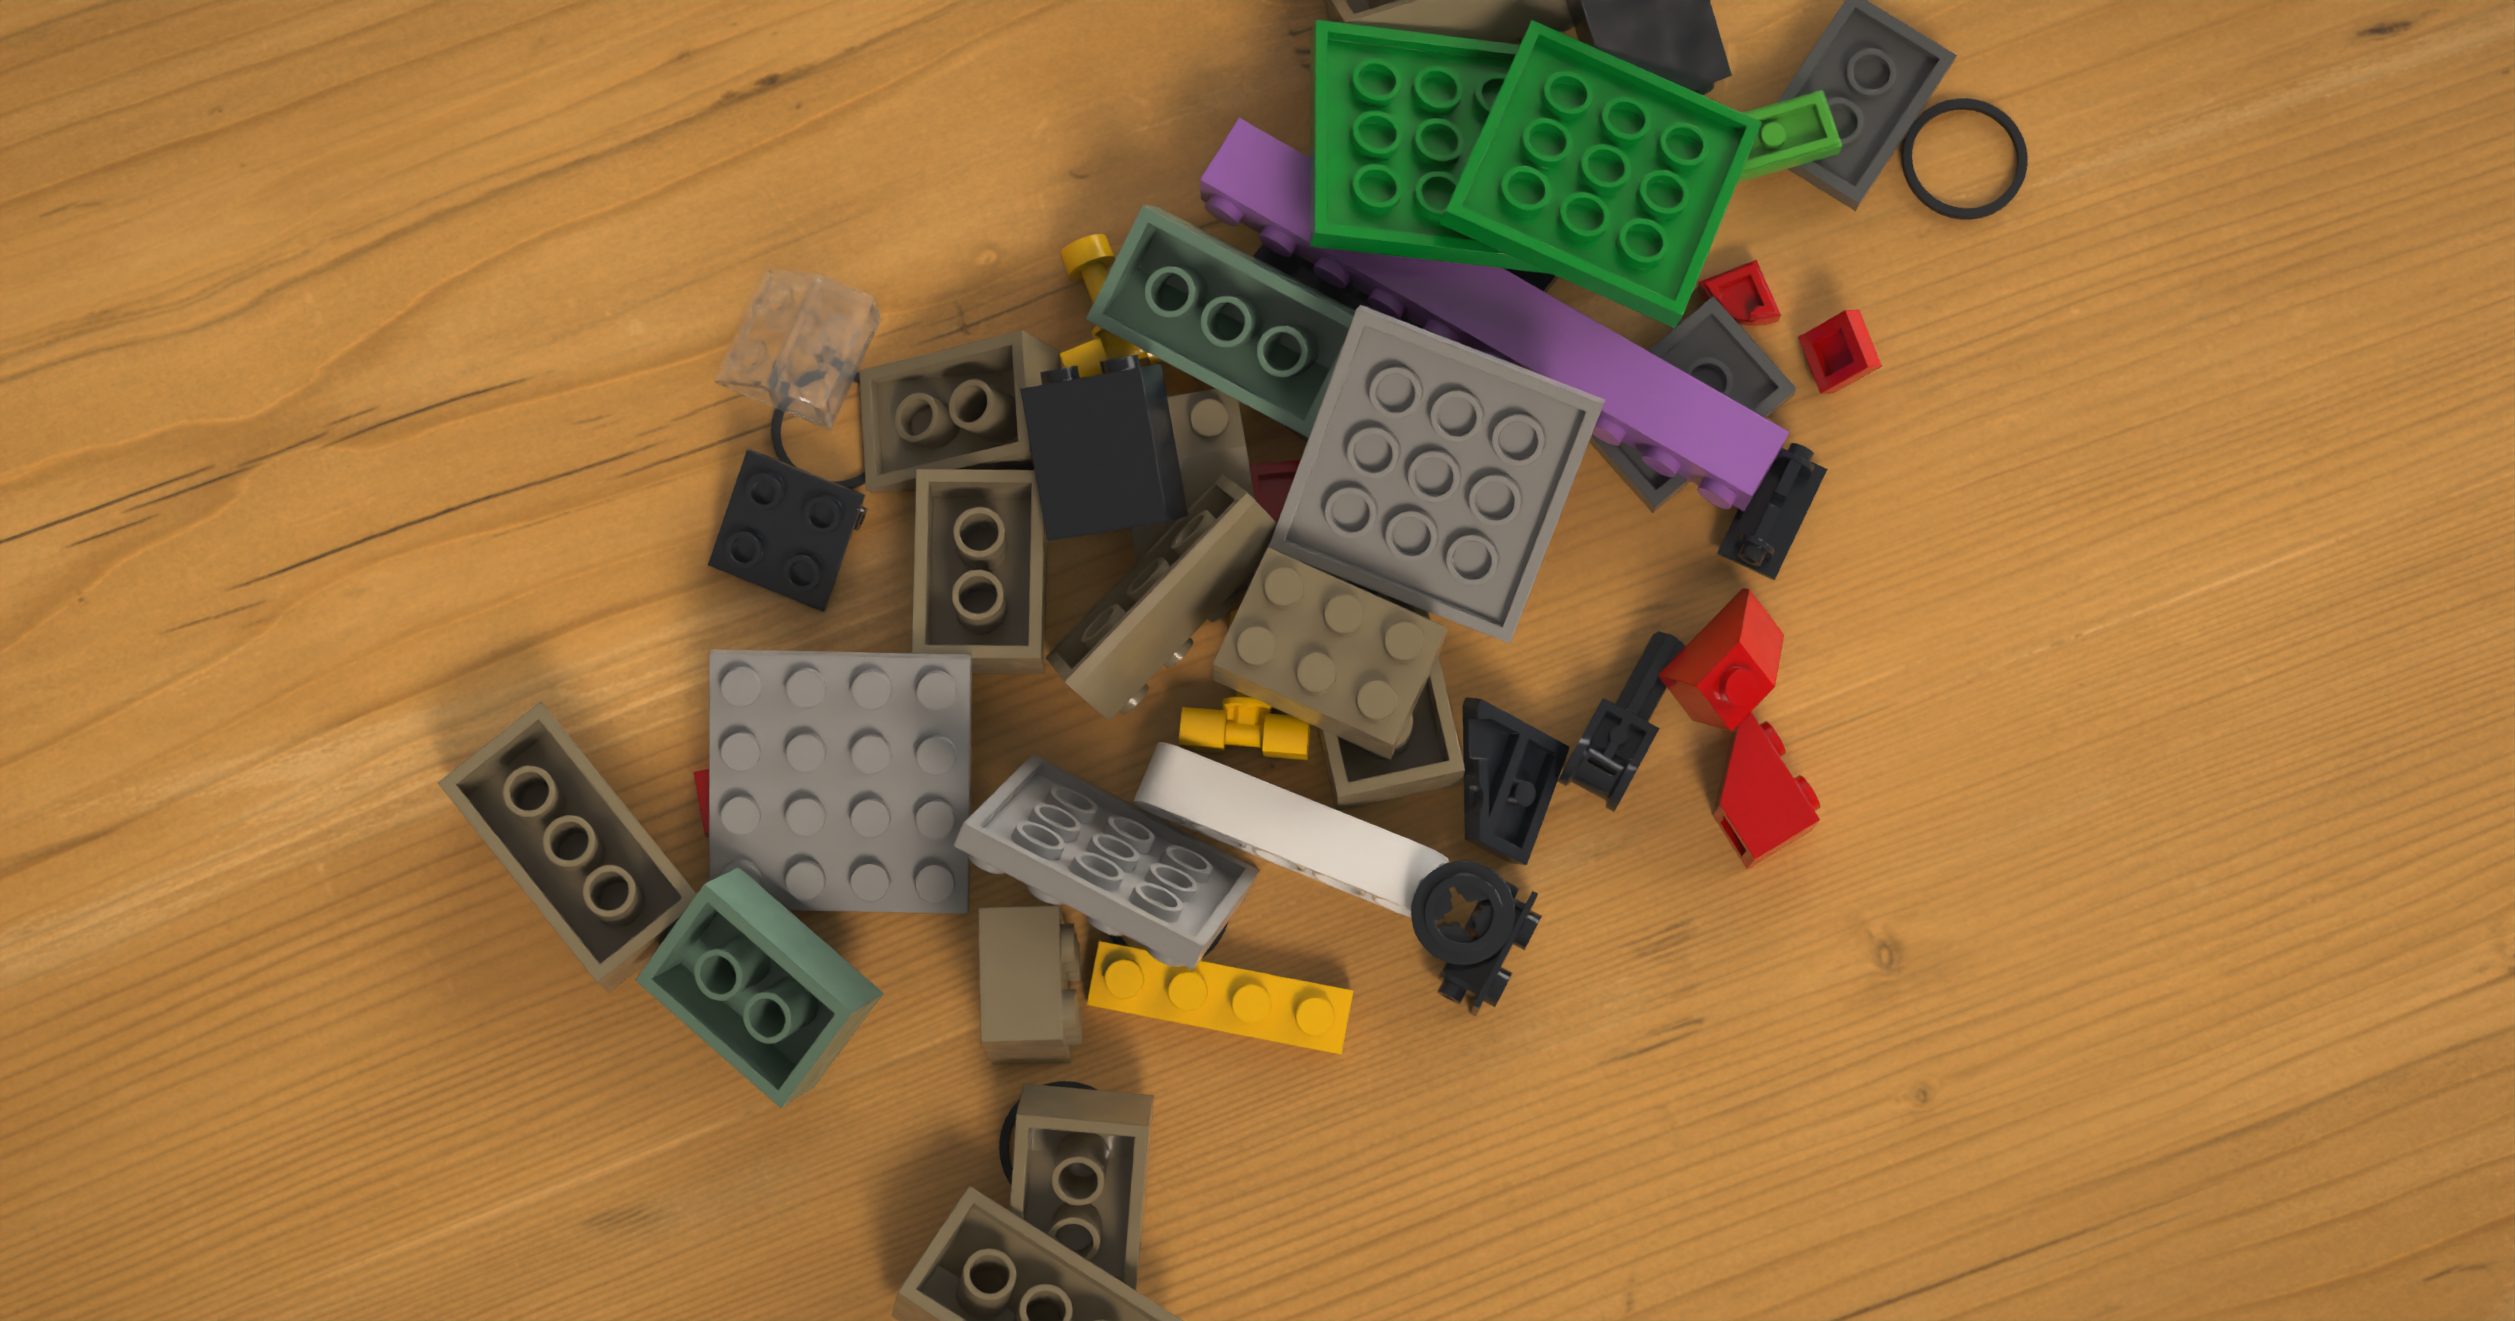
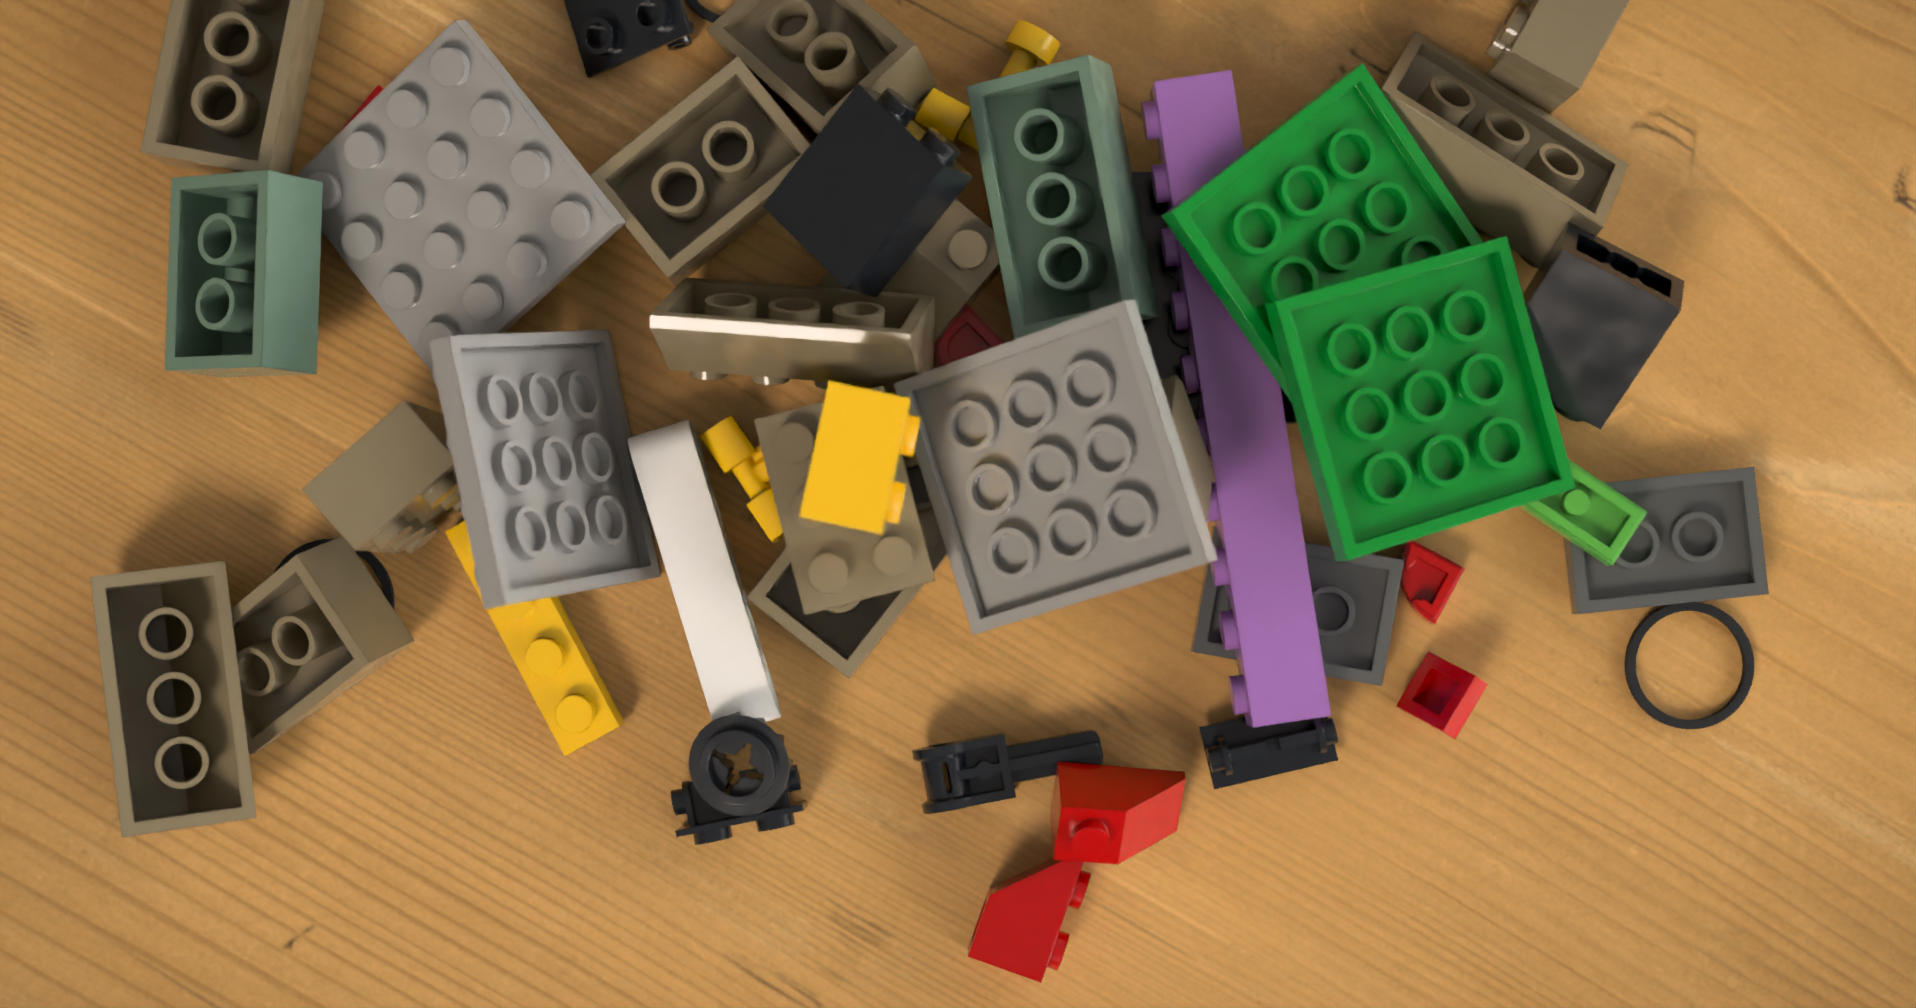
camera: 55 degrees right, 10 degrees up
black wing [1462,697,1570,865] -> none
none -> yellow brick [800,381,921,535]

